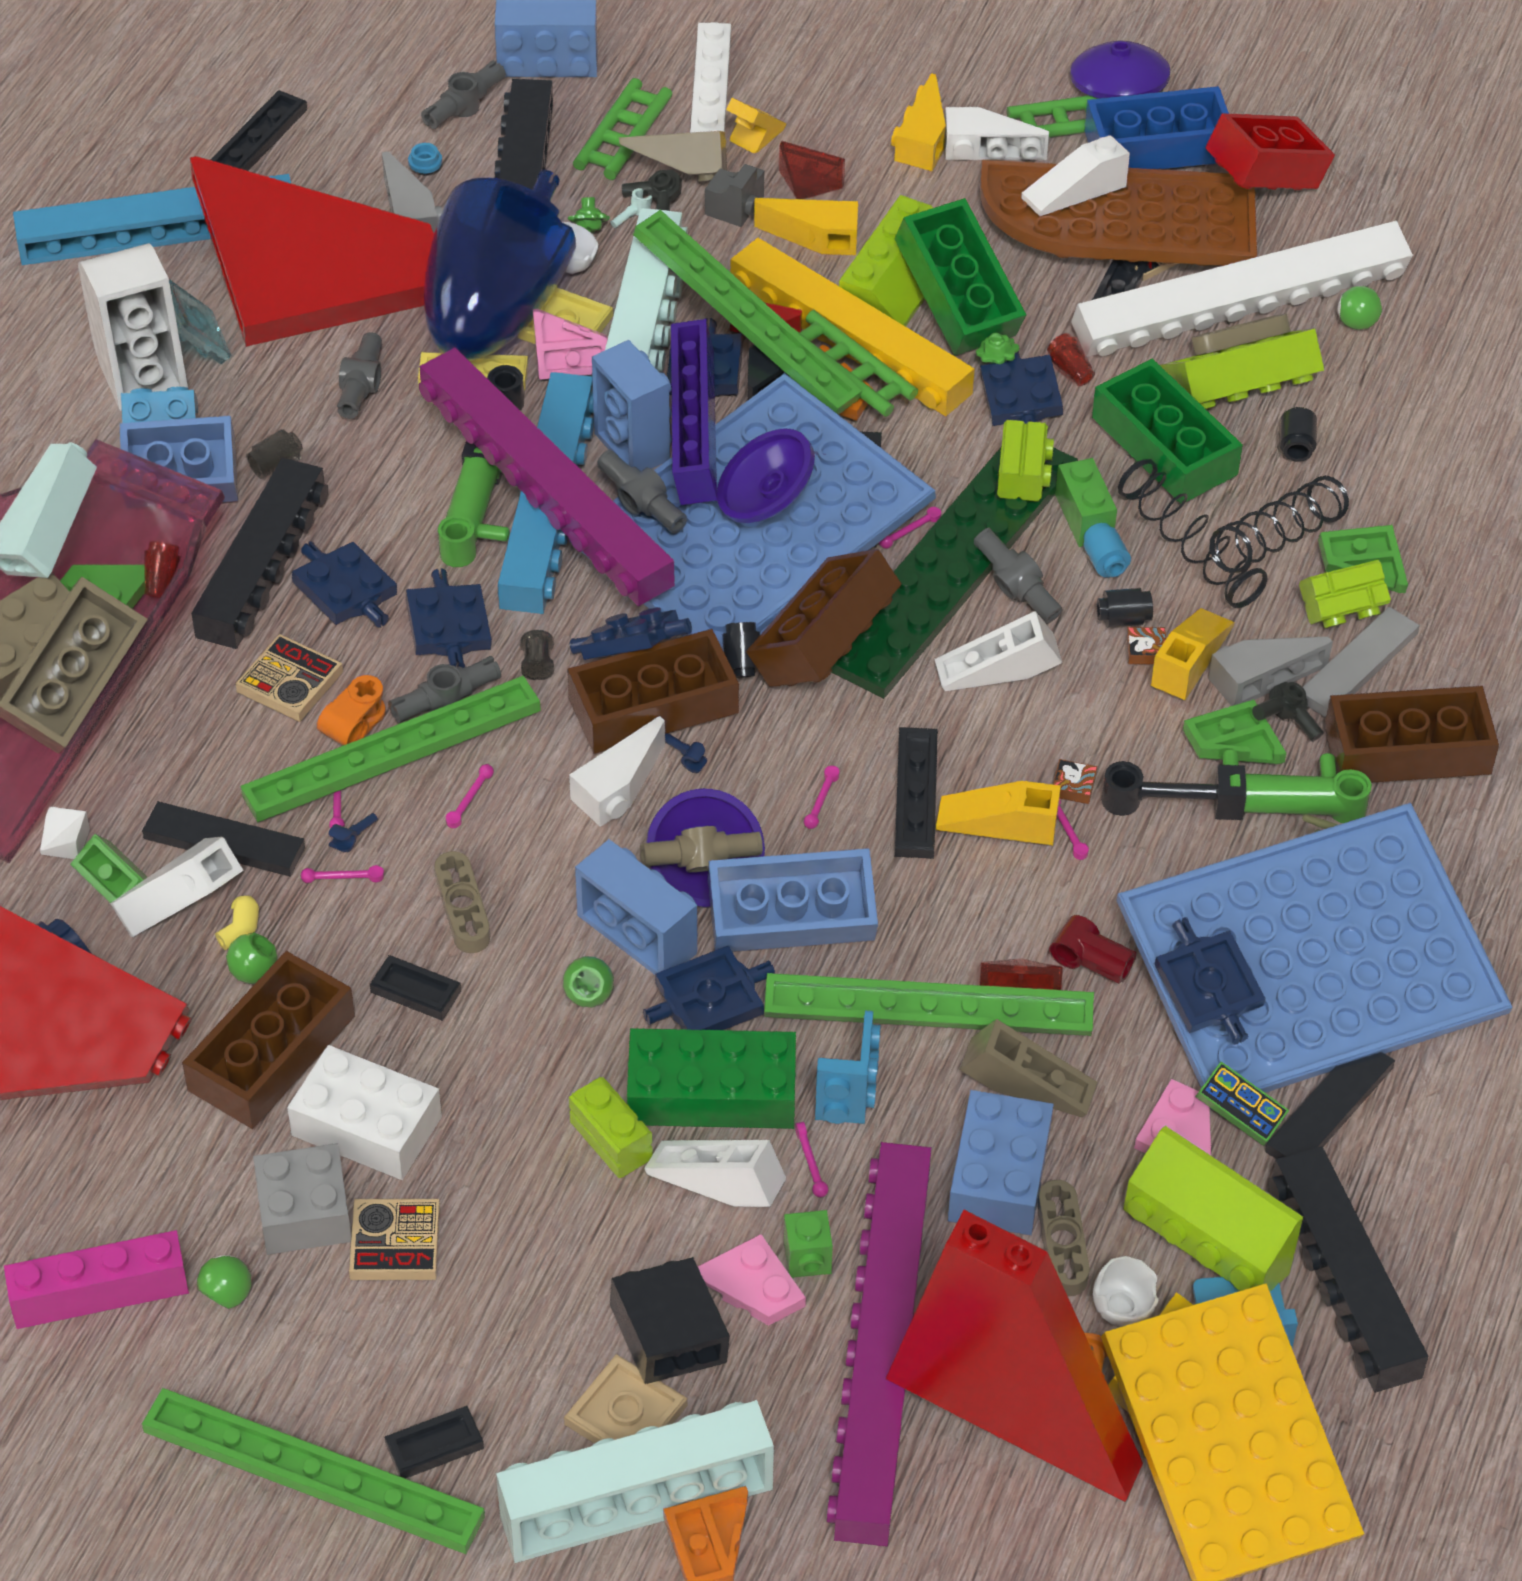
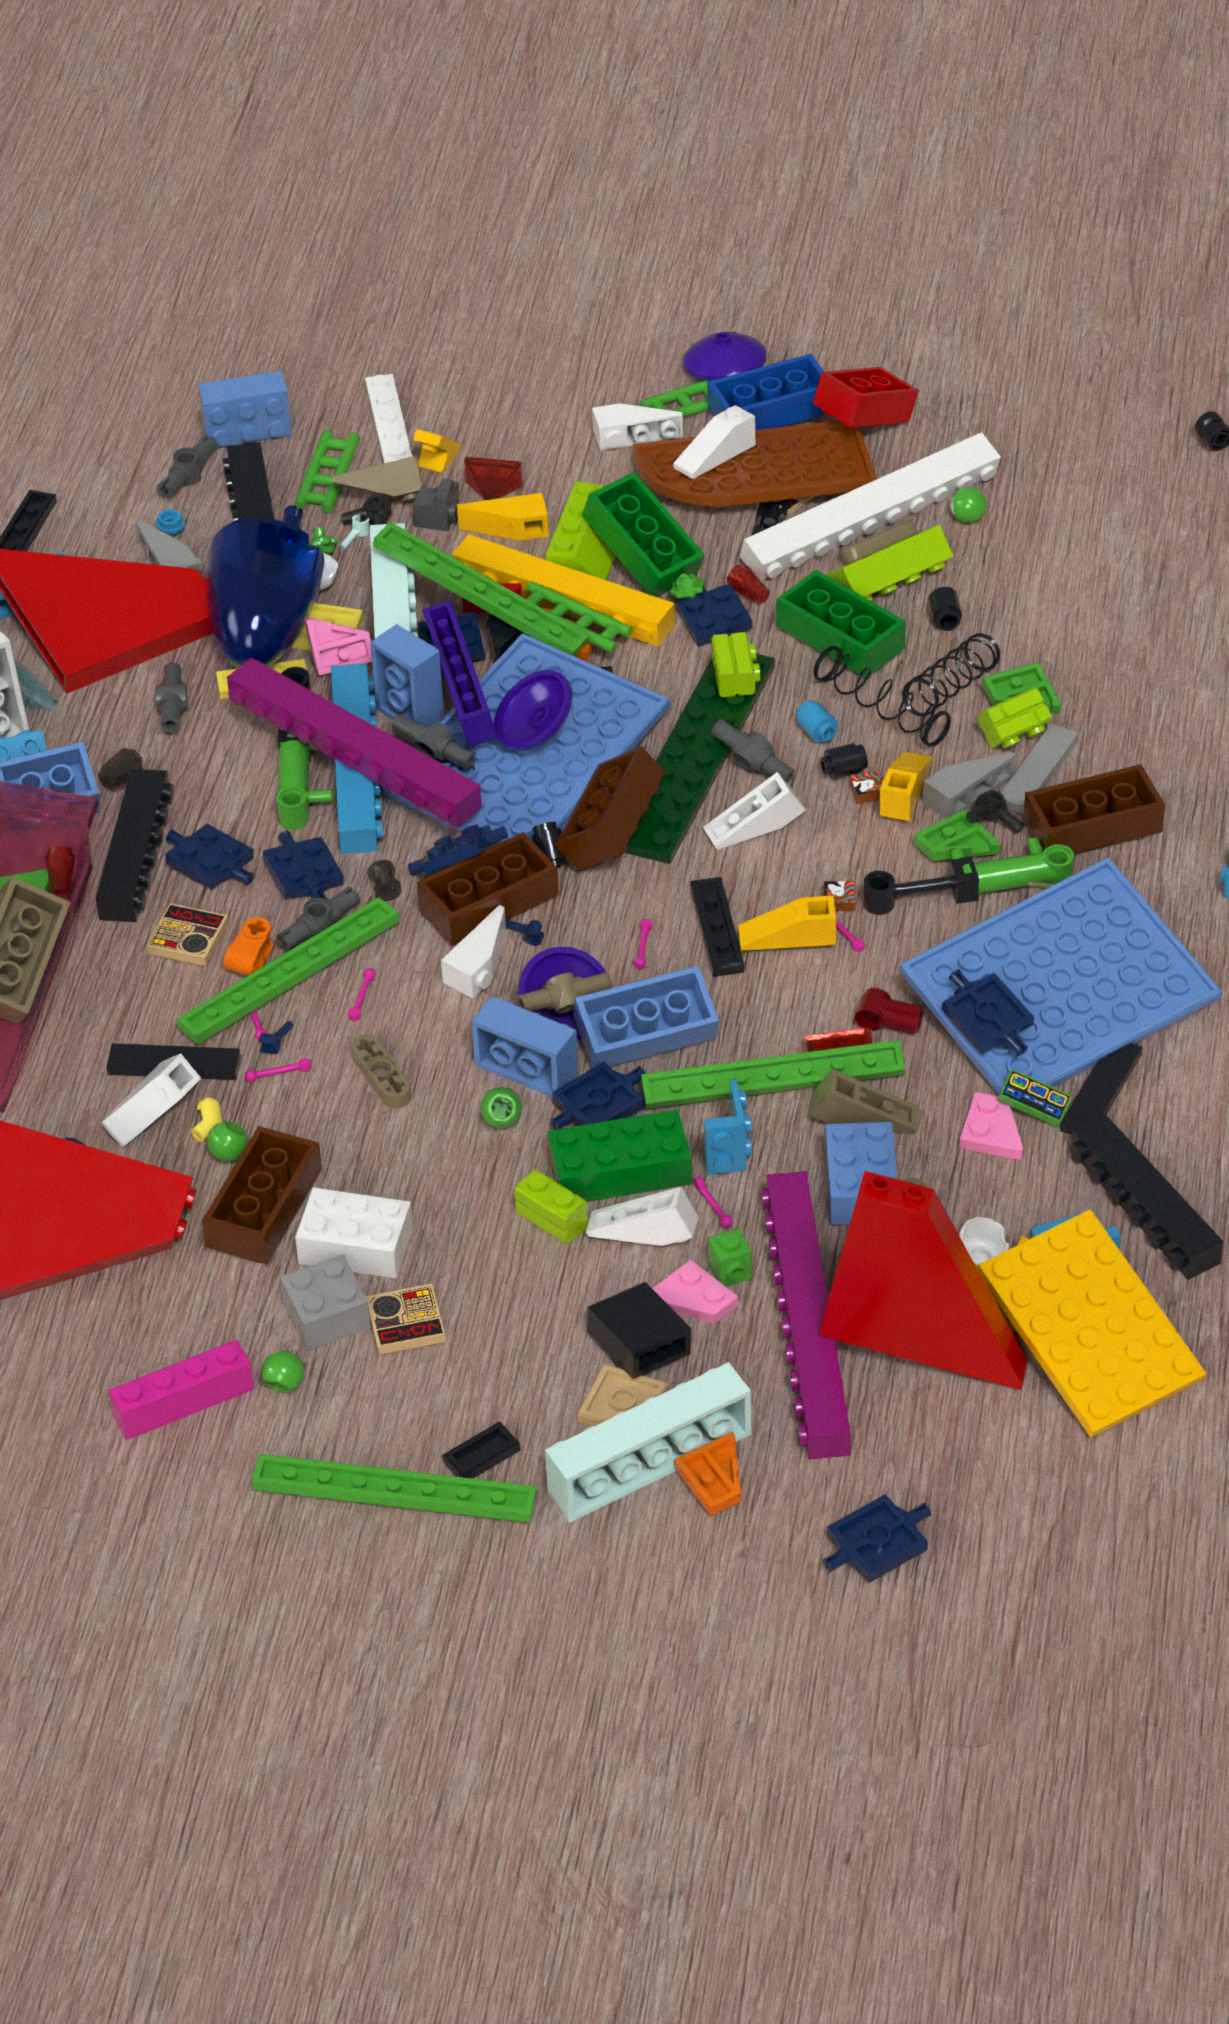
camera: 10 degrees left, 5 degrees down
white slope [40,807,90,859] -> none
bright green slope [70,834,148,903] -> none
black tile [370,955,461,1021] -> none
dark pink hinge [879,507,941,549] -> none
yellow slope [891,73,946,171] -> none
bright green brick [1055,458,1117,547] -> none
lime slope [1123,1125,1303,1292] -> none

